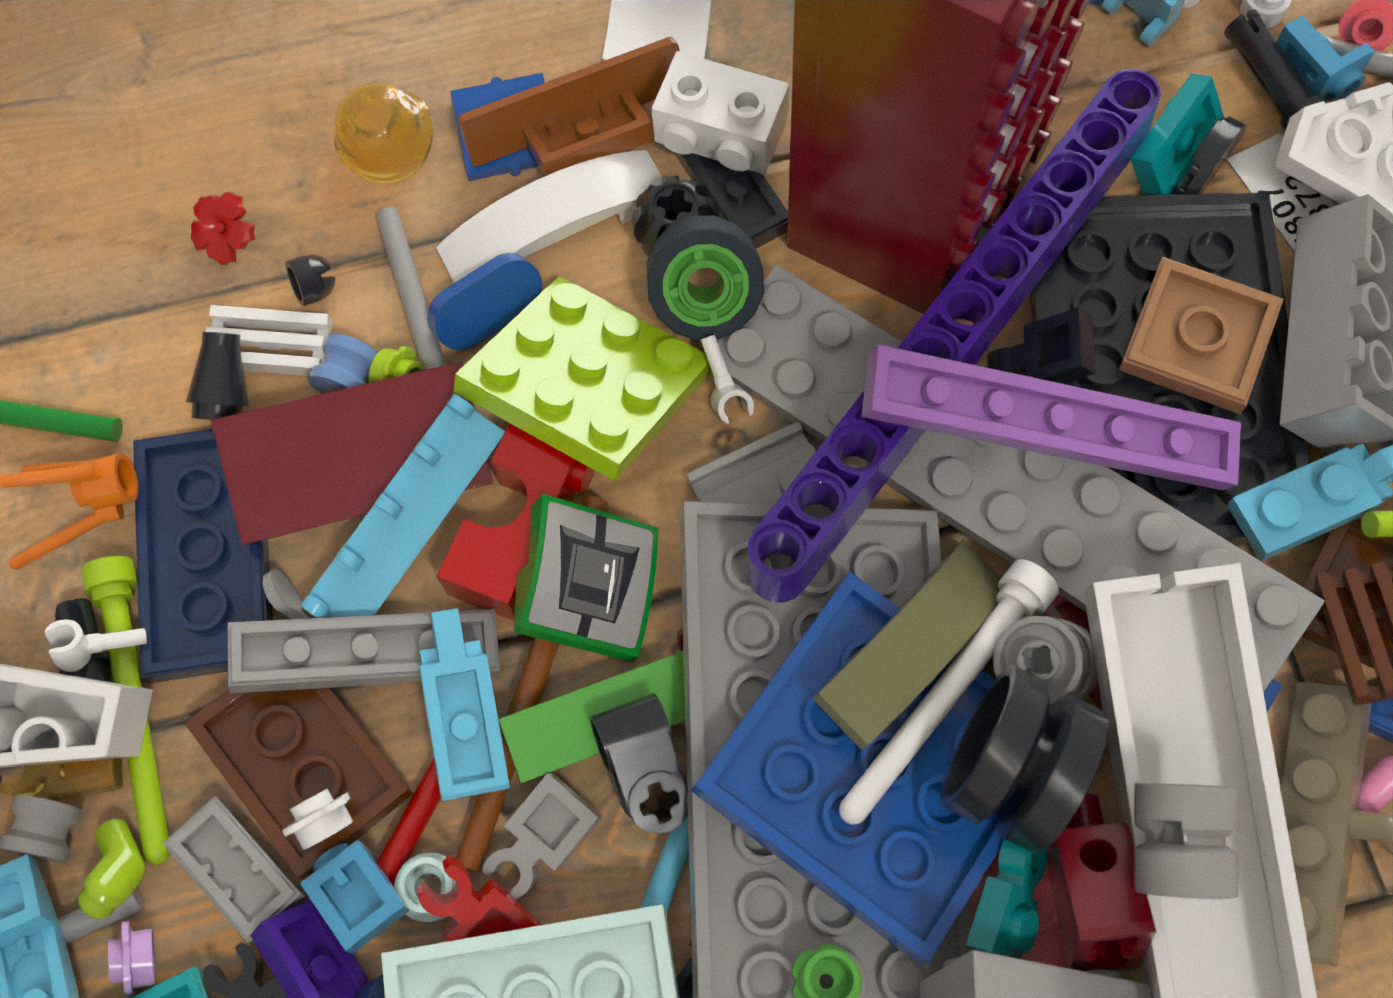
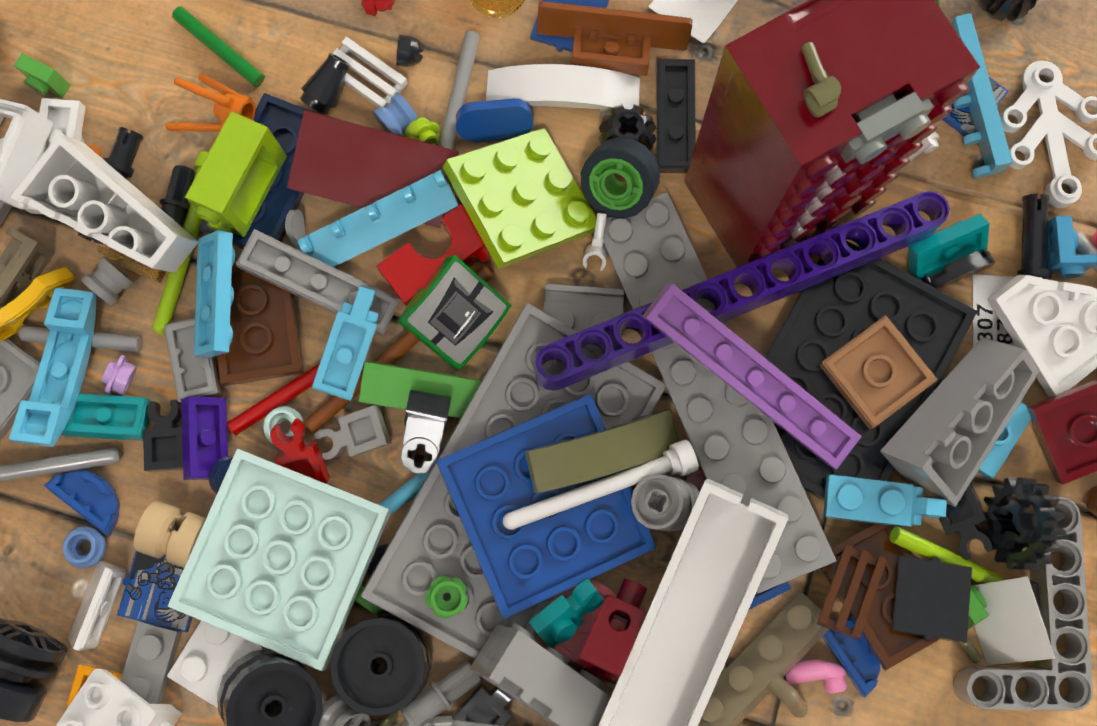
camera: 30 degrees right, 10 degrees up
white hand [45,619,147,672] -> none
lime arm [78,819,146,919] -> none
white plate [282,789,353,850] -> none
dark azure bracket [300,840,410,955] -> none
white brick [651,51,789,175] -> none
black wheel [940,665,1109,855] -> none
black plate [987,307,1096,384] -> none
light grey wheel [1134,783,1238,899] -> none
none -> lime window [185,111,287,237]
none -> medium azure plate [194,230,235,358]

